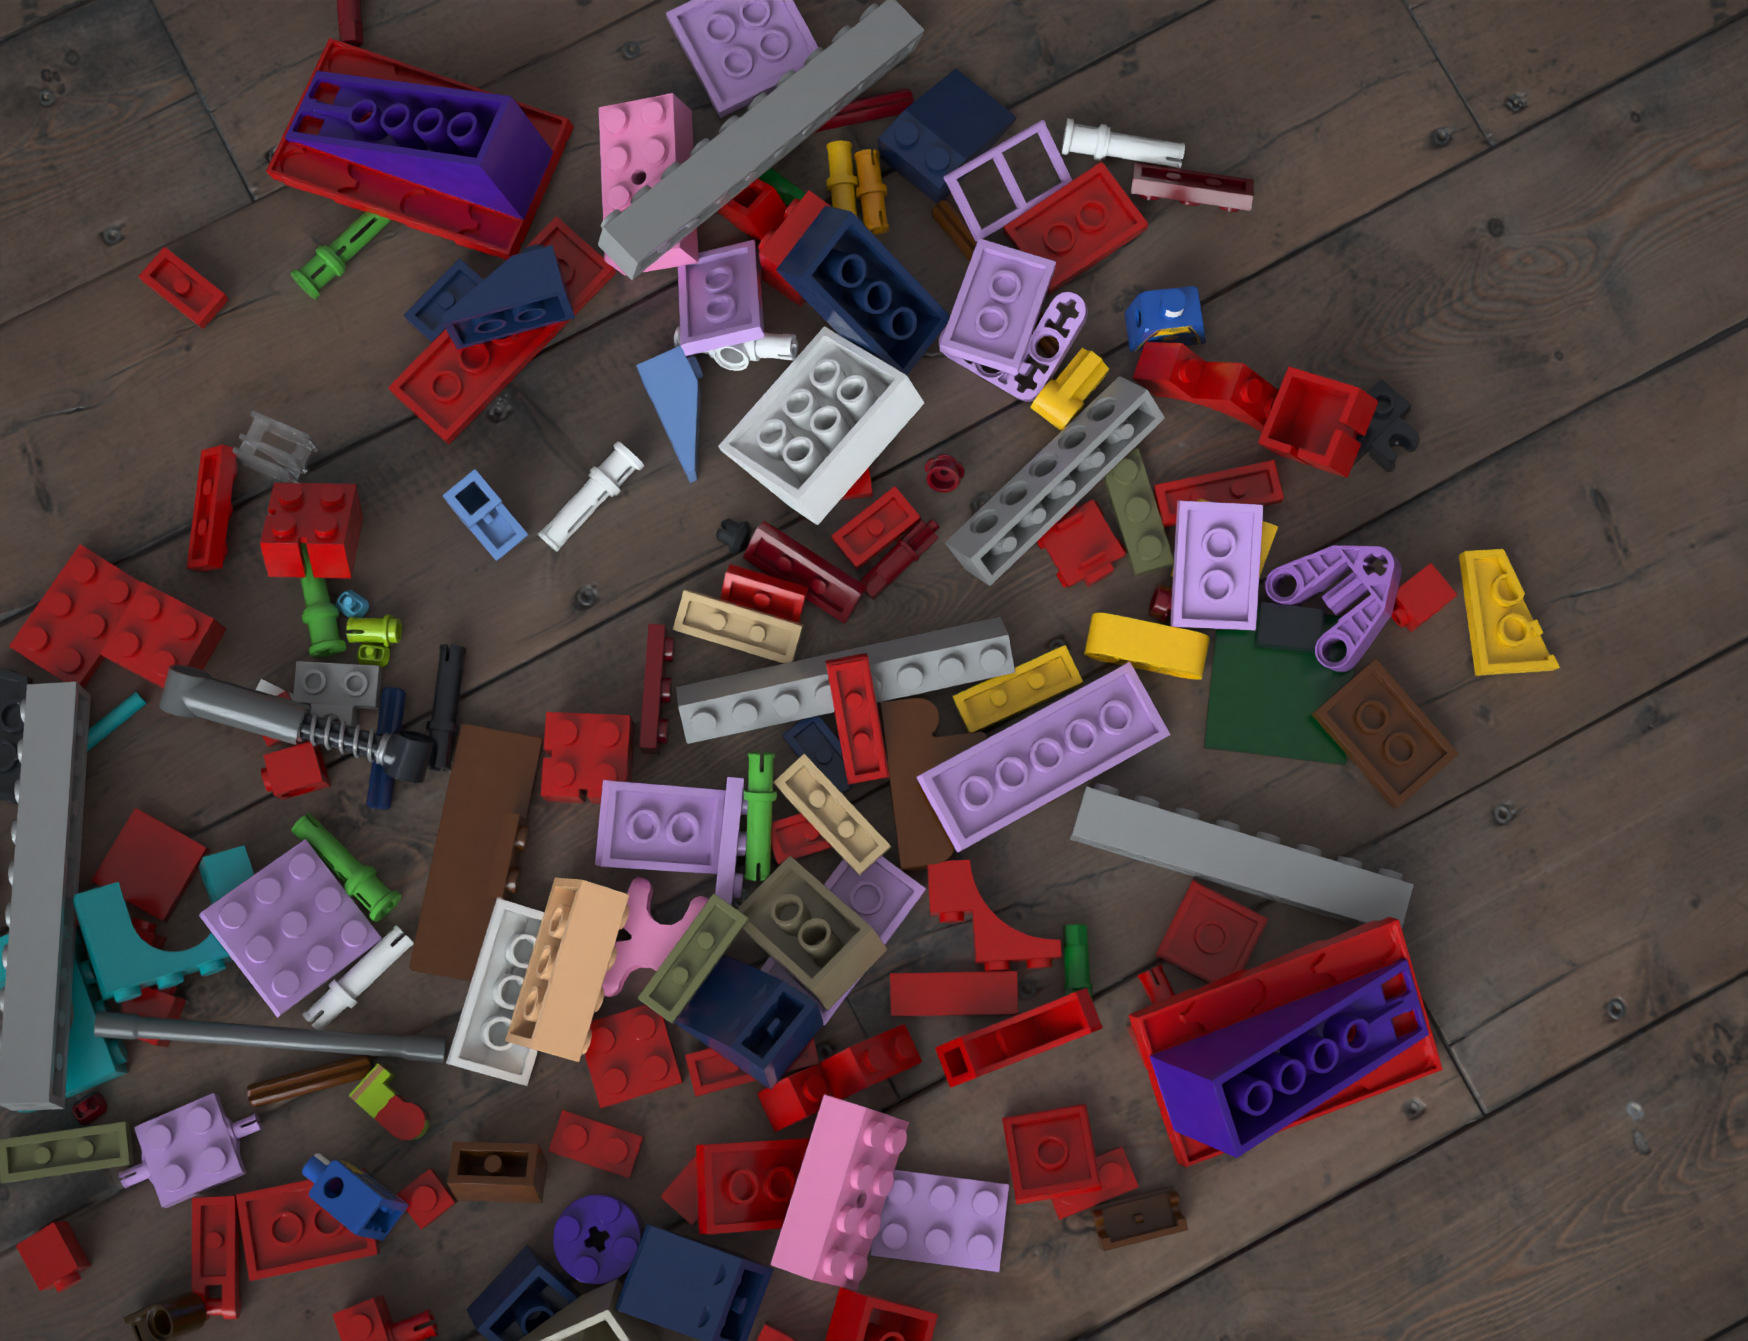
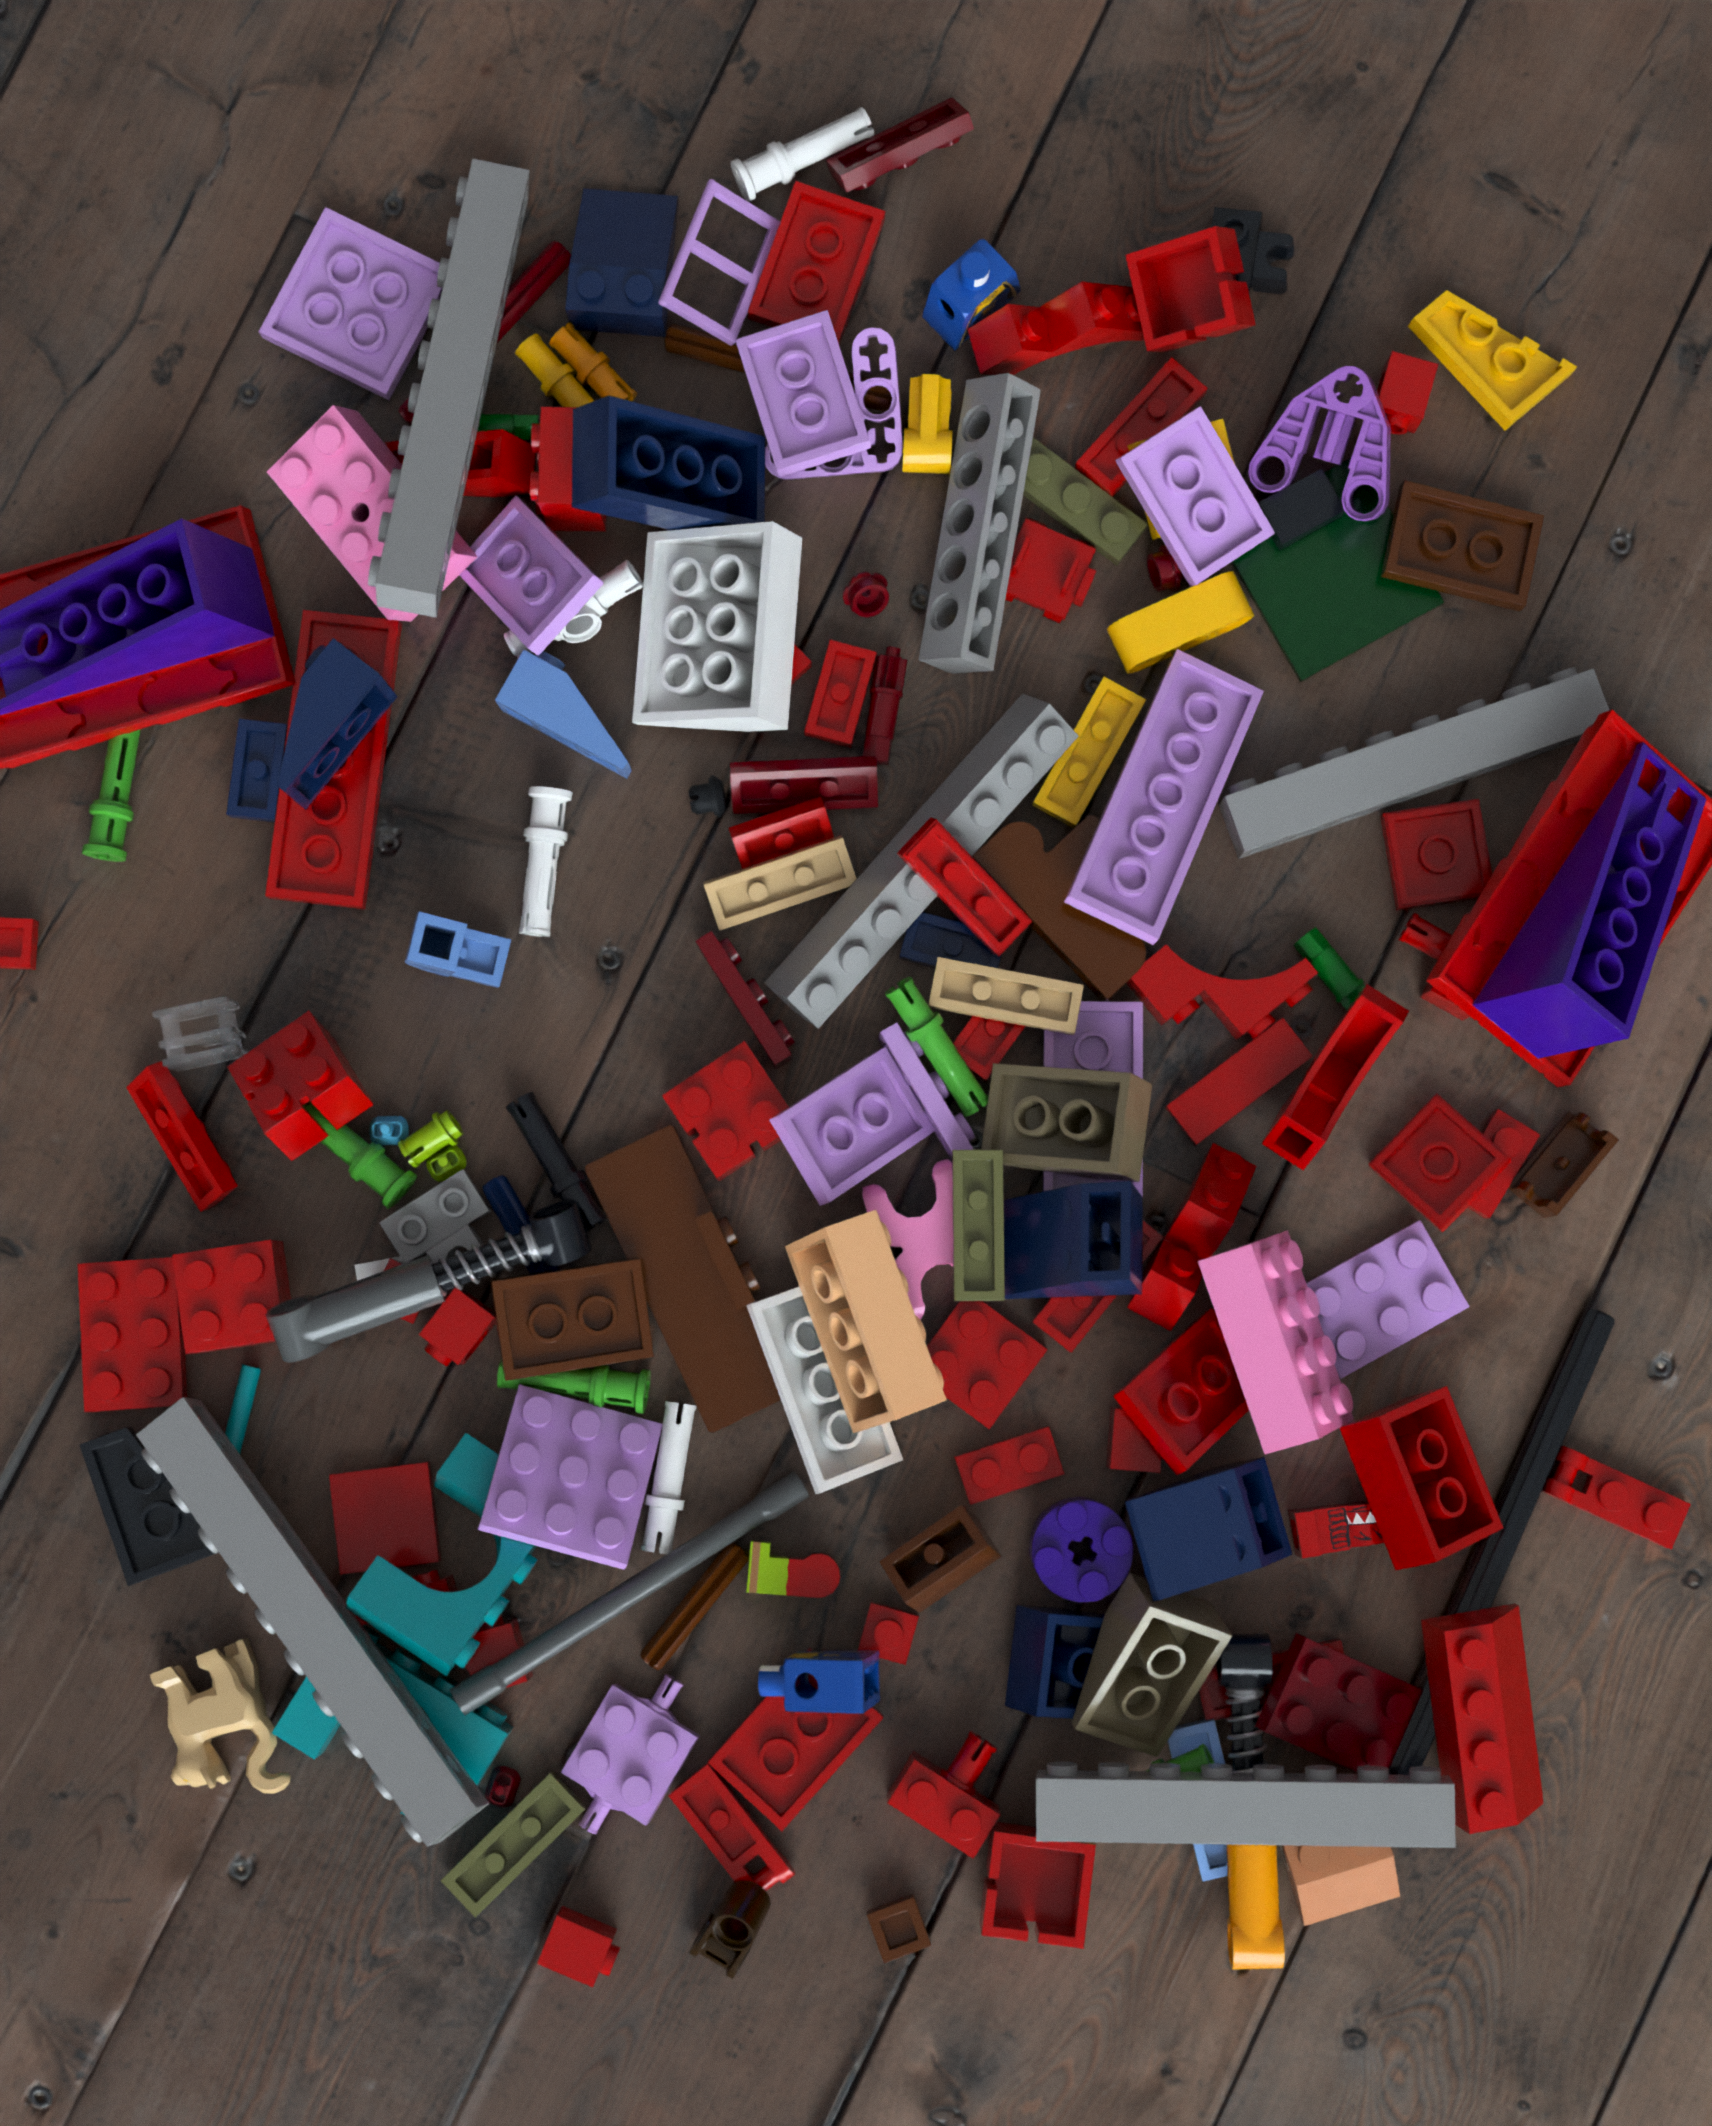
camera: 35 degrees left, 5 degrees up
none -> reddish brown plate [490,1257,654,1381]

